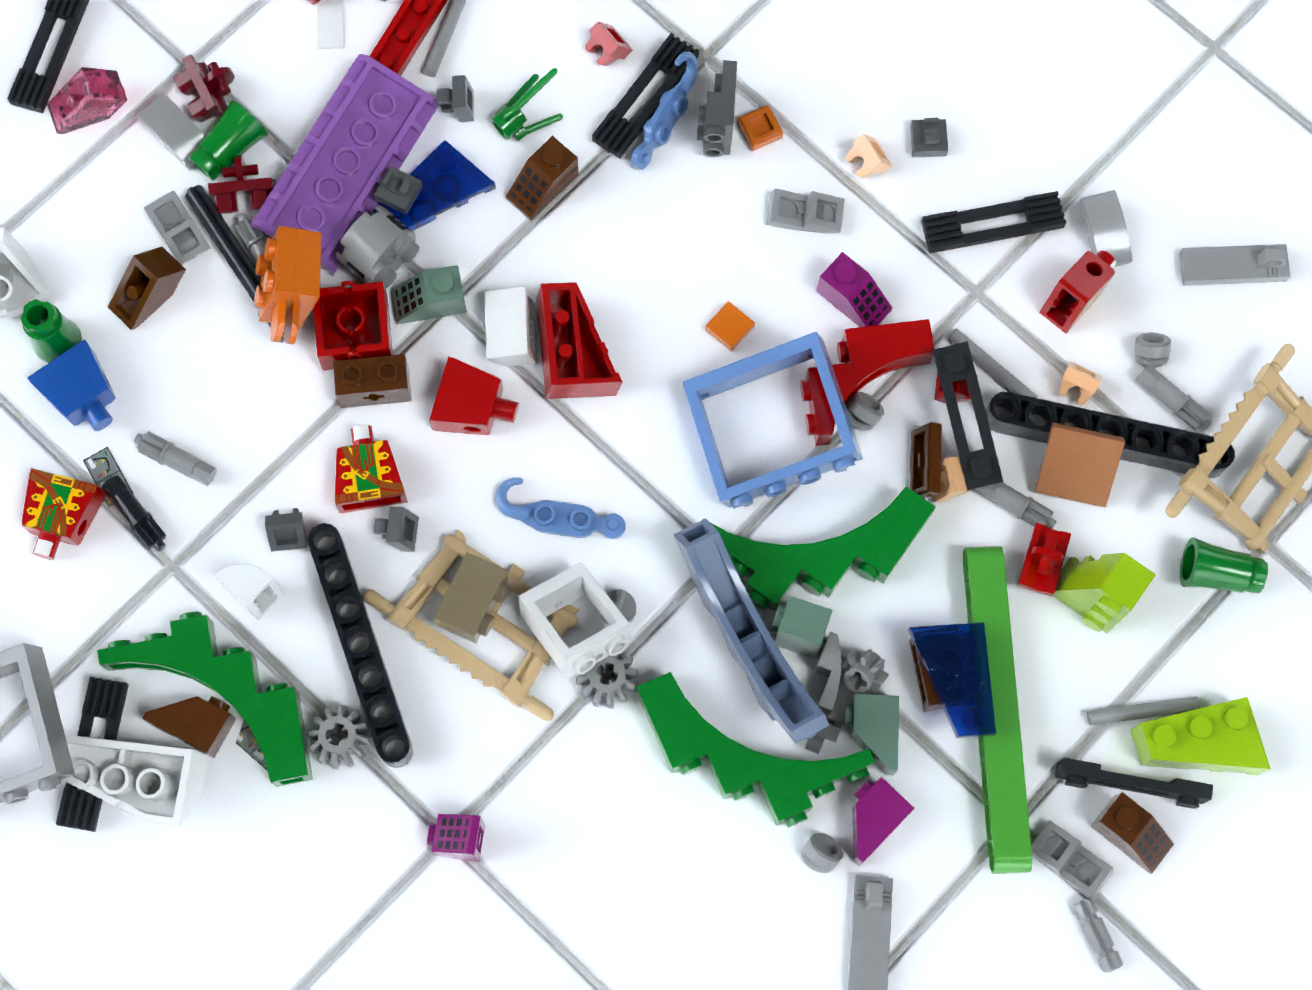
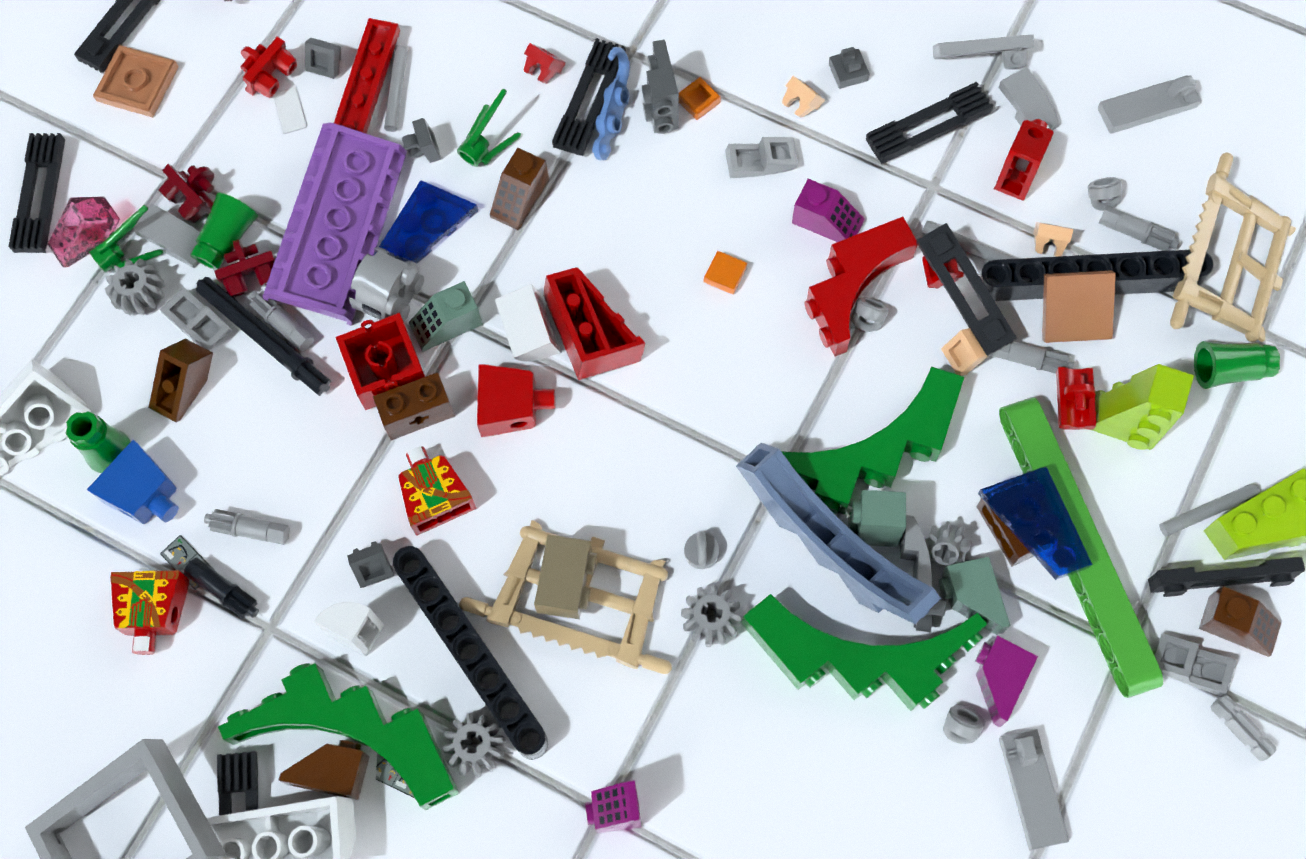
camera: 10 degrees left, 5 degrees down
orange brick [254,226,322,345] -> none
dark grey tile [373,507,419,552] -> none
dark grey tile [374,166,423,215] -> none
medium blue piece [496,477,626,539] -> none
white window [519,562,630,679] -> none
medium blue window [682,331,863,509] -> none
reddish brown tile [910,422,942,499] -> none
none -> green plant [89,205,163,273]
none -> light grey gear [104,258,165,316]
none -> light grey hinge [932,34,1034,69]

